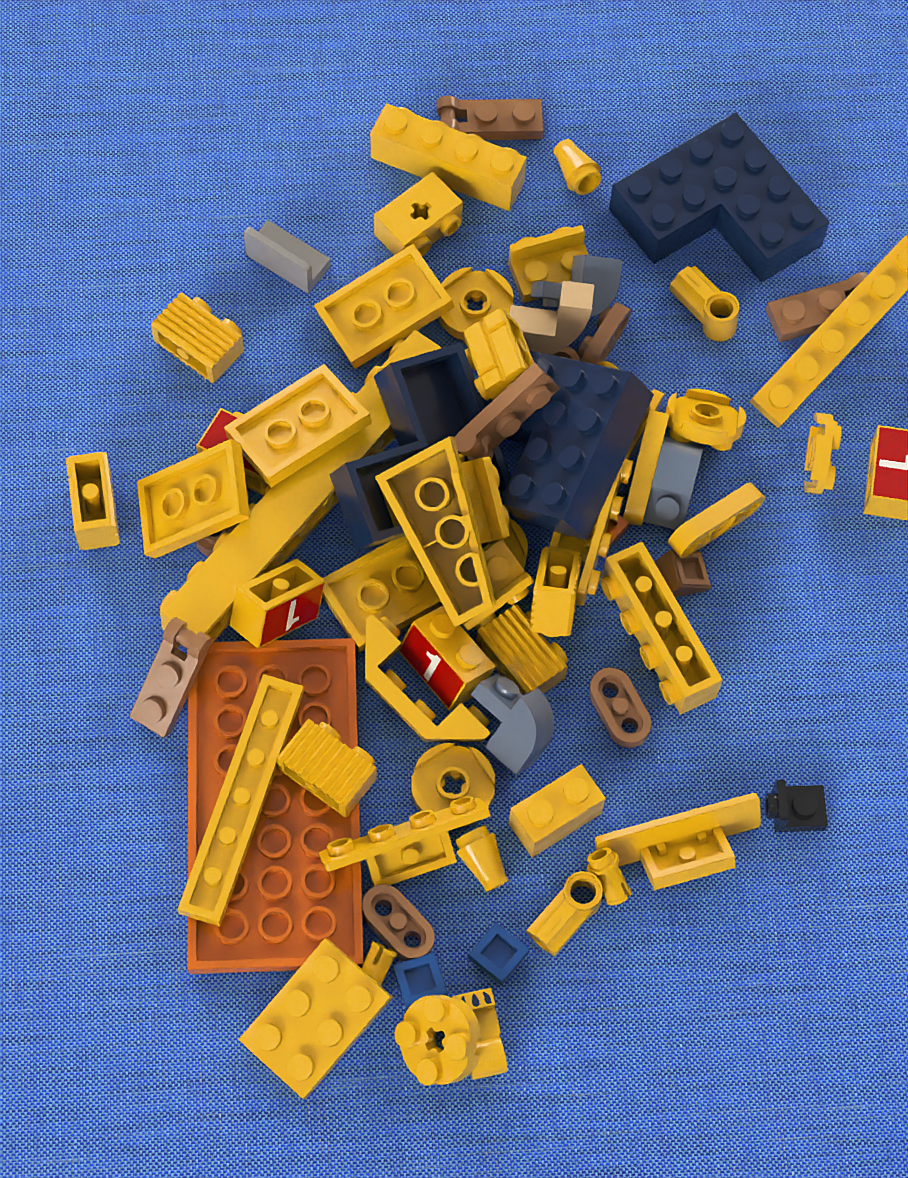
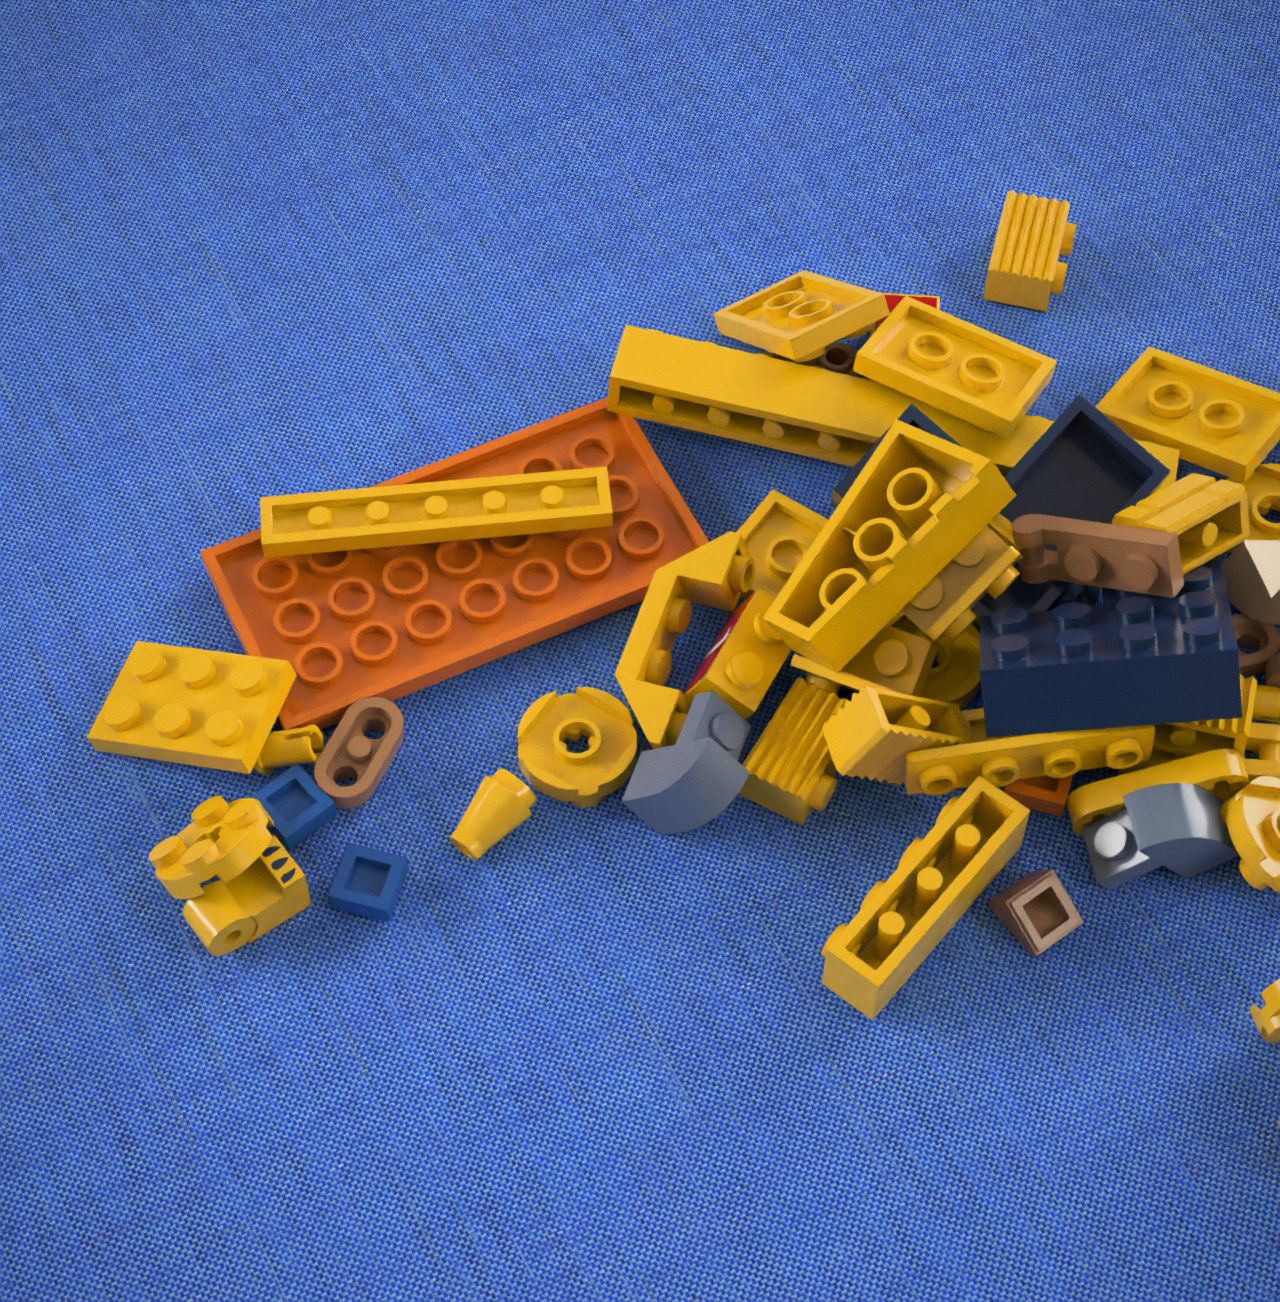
camera: 70 degrees right, 10 degrees down
yellow brick [66,452,120,550] -> none
medium nougat plate [129,617,212,738] -> none
yellow brick [229,558,325,649] -> none
light grey panel [243,220,331,294] -> none
yellow brick [277,719,377,818] -> none
yellow bracket [318,796,491,886] -> none
yellow brick [508,764,606,858] -> none
yellow piece [526,871,603,957] -> none
yellow pin [587,847,632,905] -> none
medium nougat plate [589,668,652,748] -> none
yellow bracket [595,793,761,891] -> none
yellow beam [667,482,765,559] -> none
black bracket [765,780,828,832] -> none

